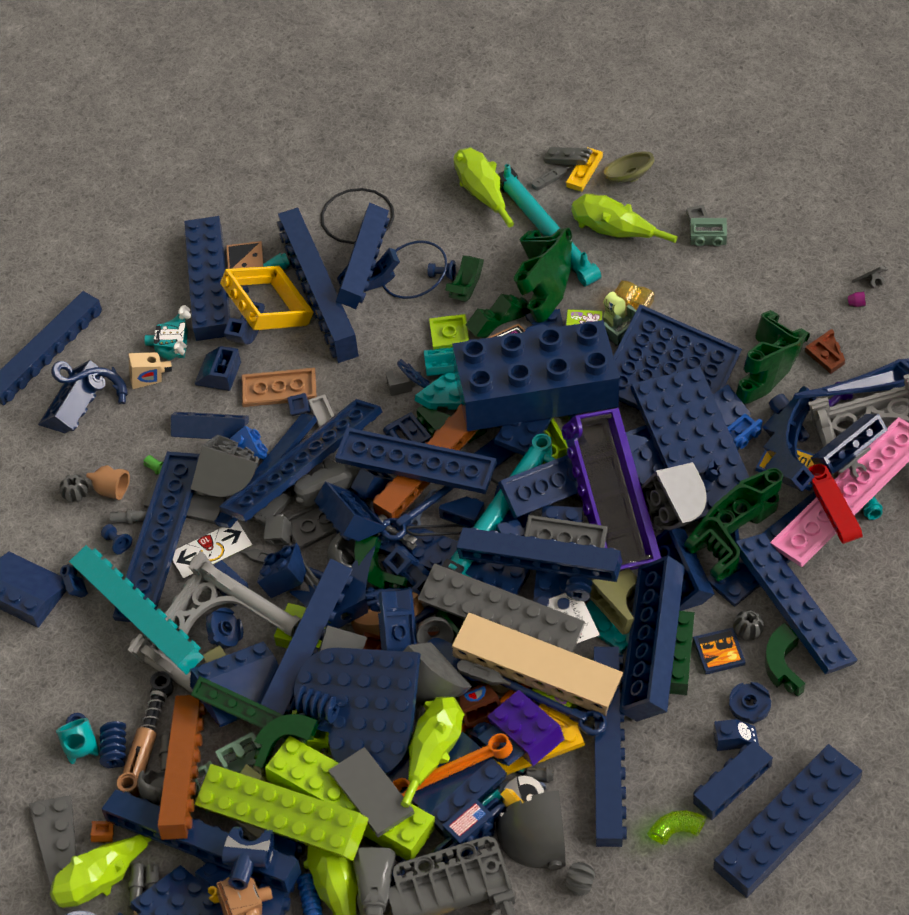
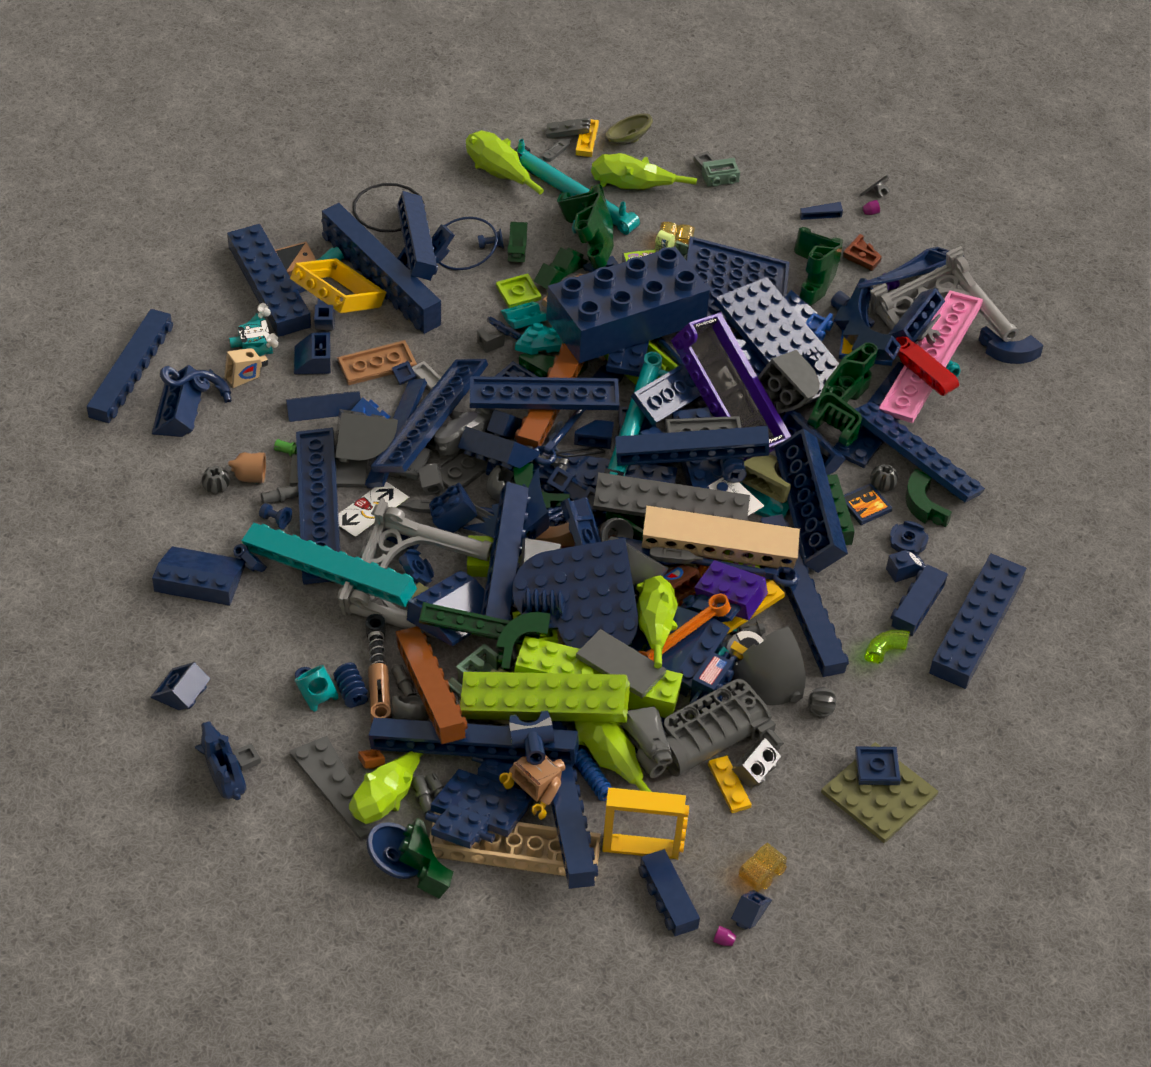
camera: 25 degrees left, 5 degrees down
none -> dark blue piece [800,202,843,220]

